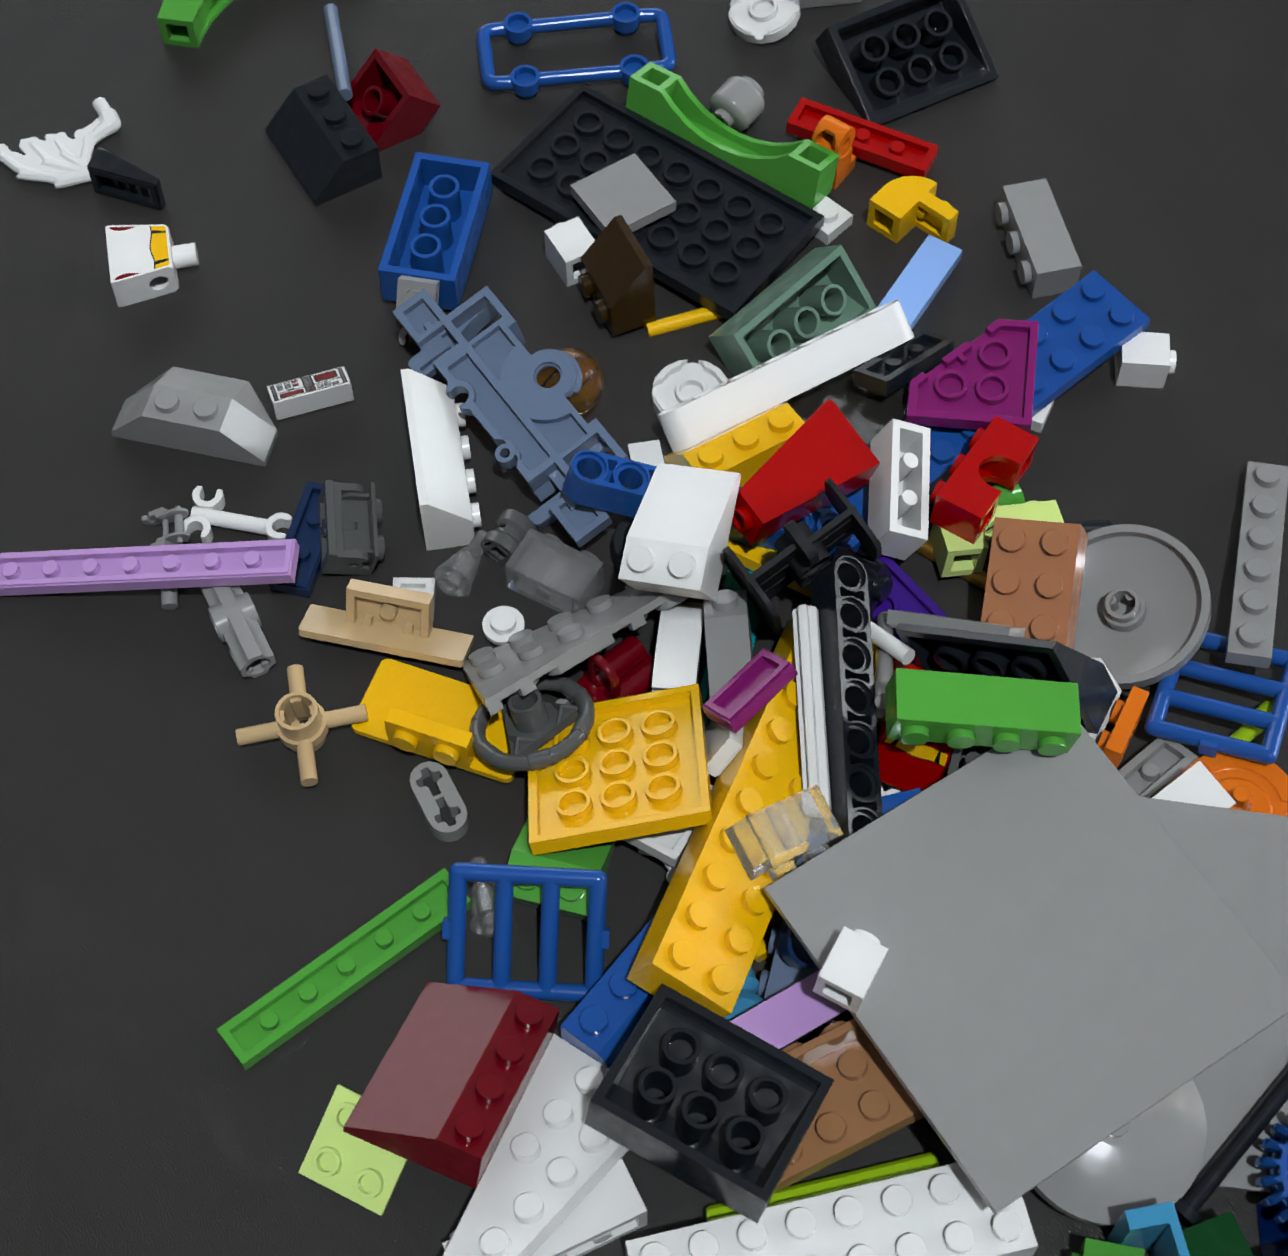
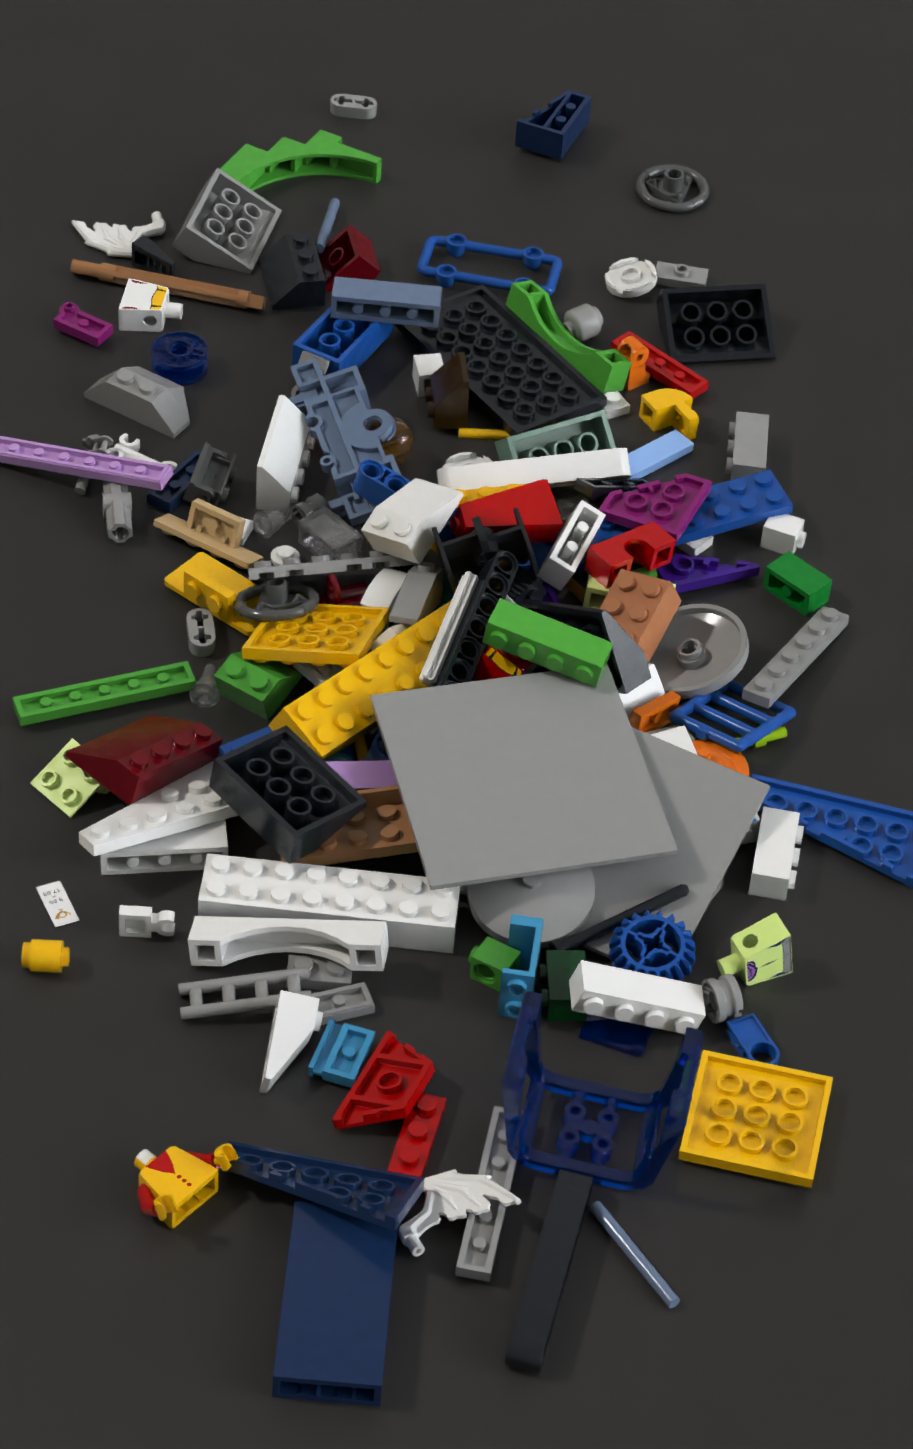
camera: 15 degrees right, 15 degrees down
tan bar [235,664,368,787] -> none
white slope [267,366,354,421] -> none
blue bar [442,862,610,1002] -> none
light grey tile [570,153,676,232] -> none
magenta tile [702,648,798,734] -> none
clear brick [725,784,843,881] -> none
white brick [813,926,888,1014] -> none
none -> magenta hinge [53,302,113,347]
none -> medium nougat piece [70,259,267,310]
none -> clear blue wheel [151,331,208,386]
none -> light grey slope [172,168,282,274]
none -> sand blue brick [330,276,442,328]
none -> dark purple wing [656,554,760,593]
none -> green brick [763,551,832,617]

